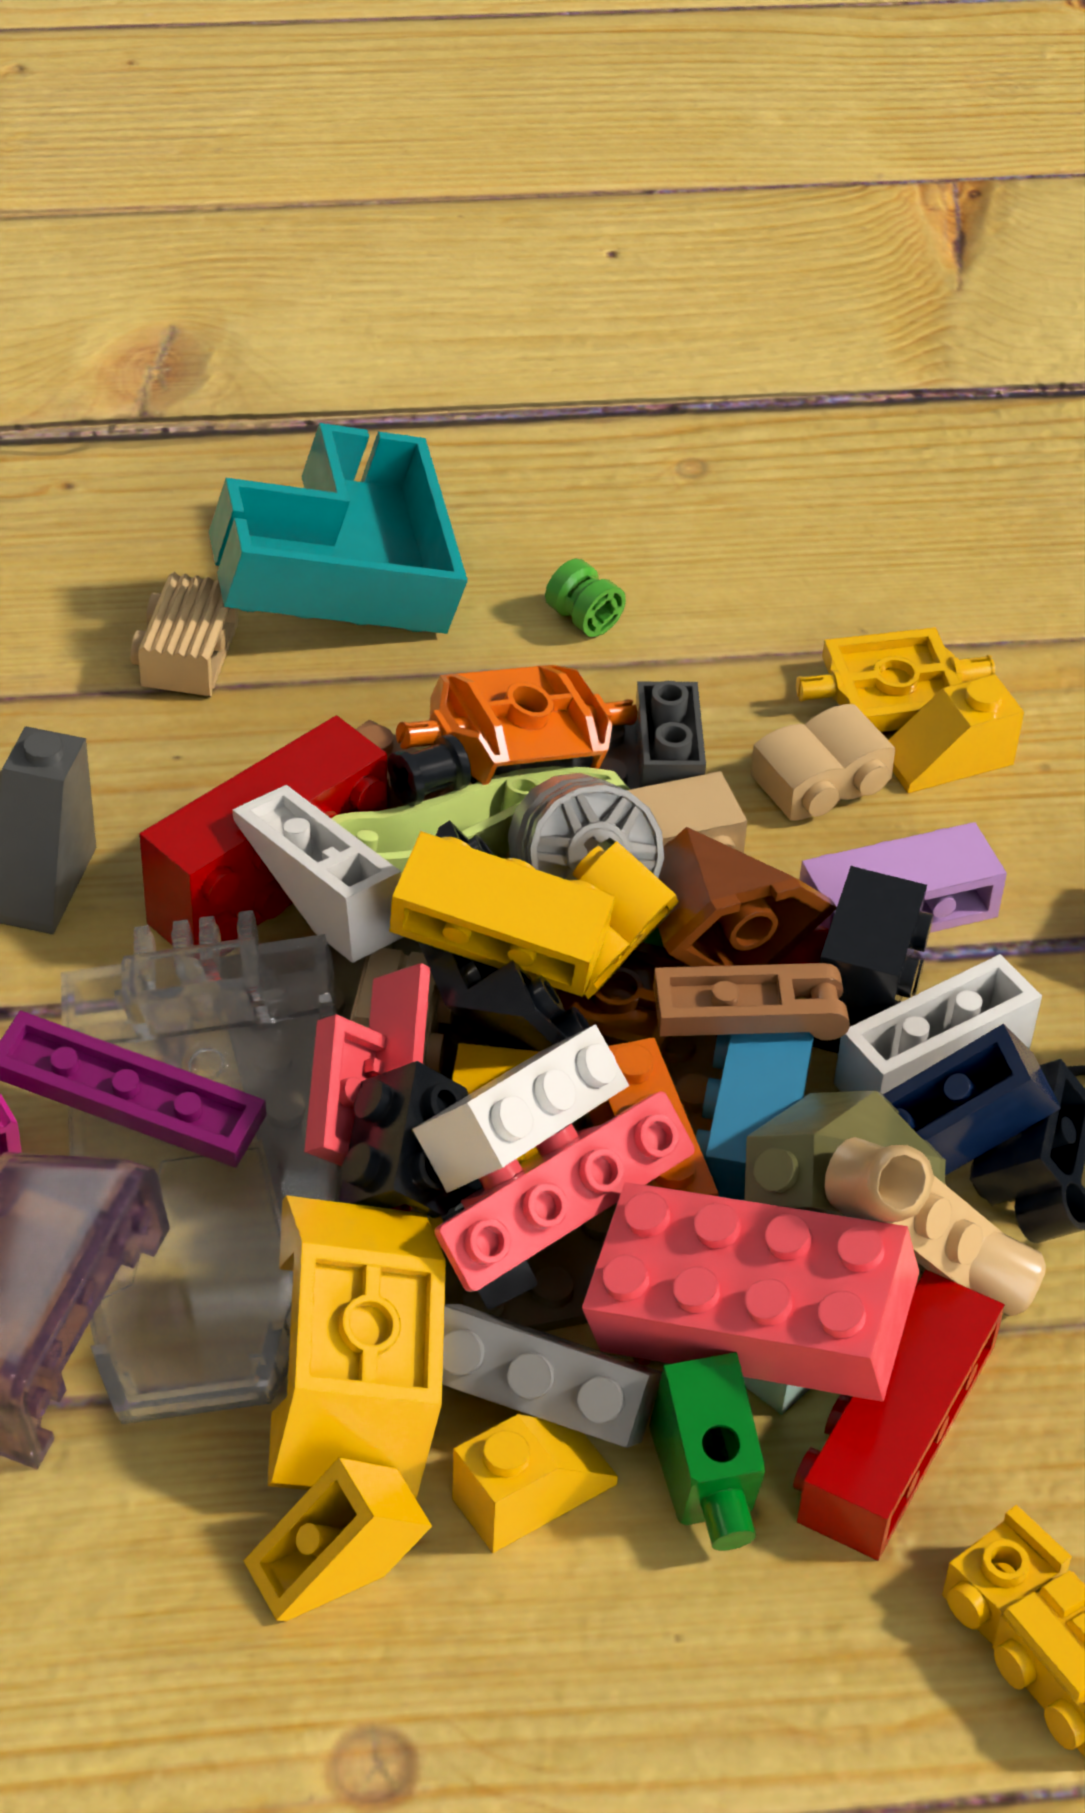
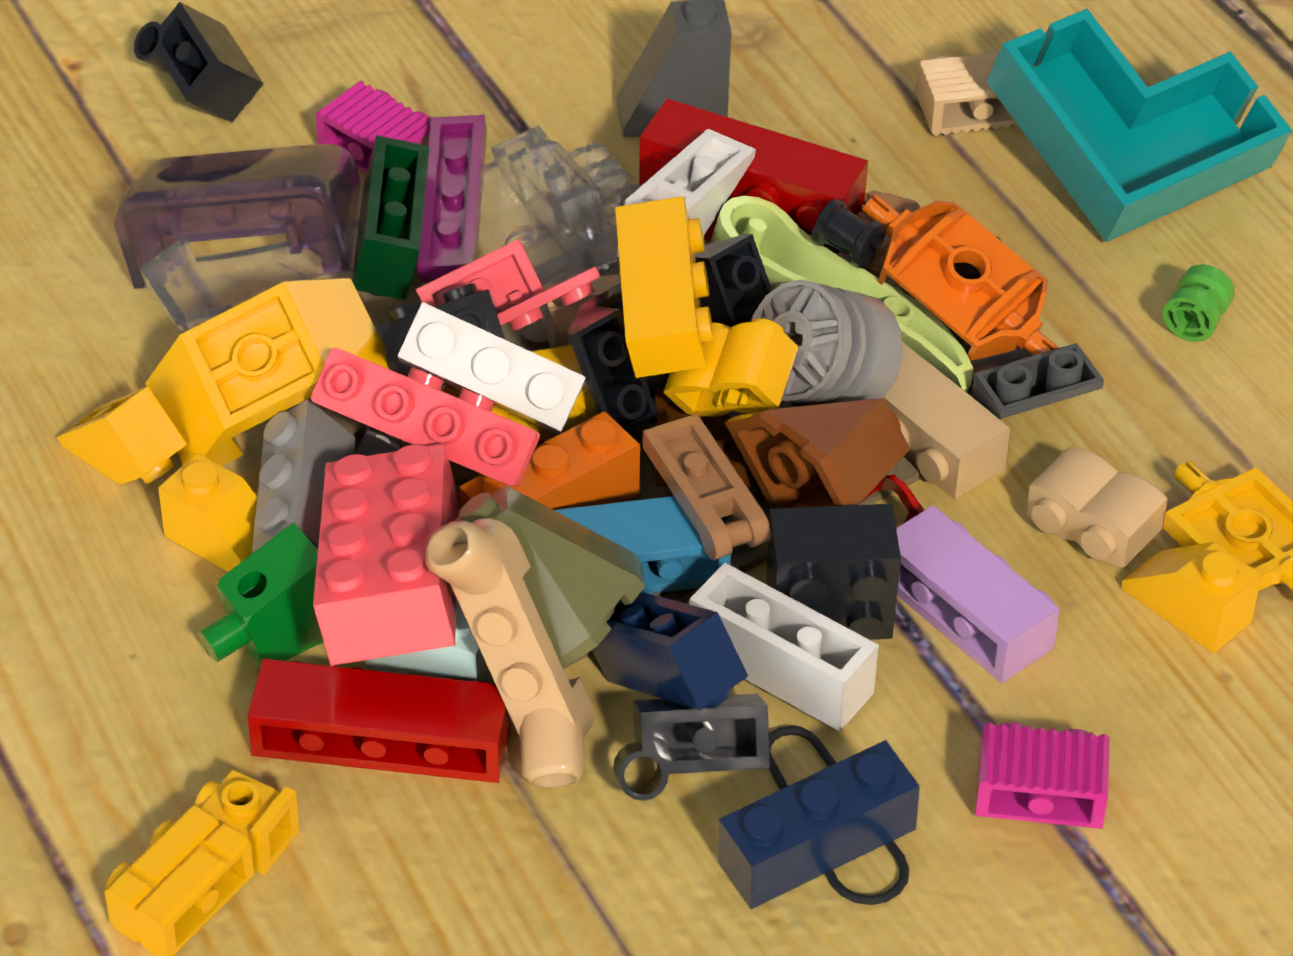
camera: 70 degrees right, 0 degrees up
none -> dark green brick [352,135,430,300]

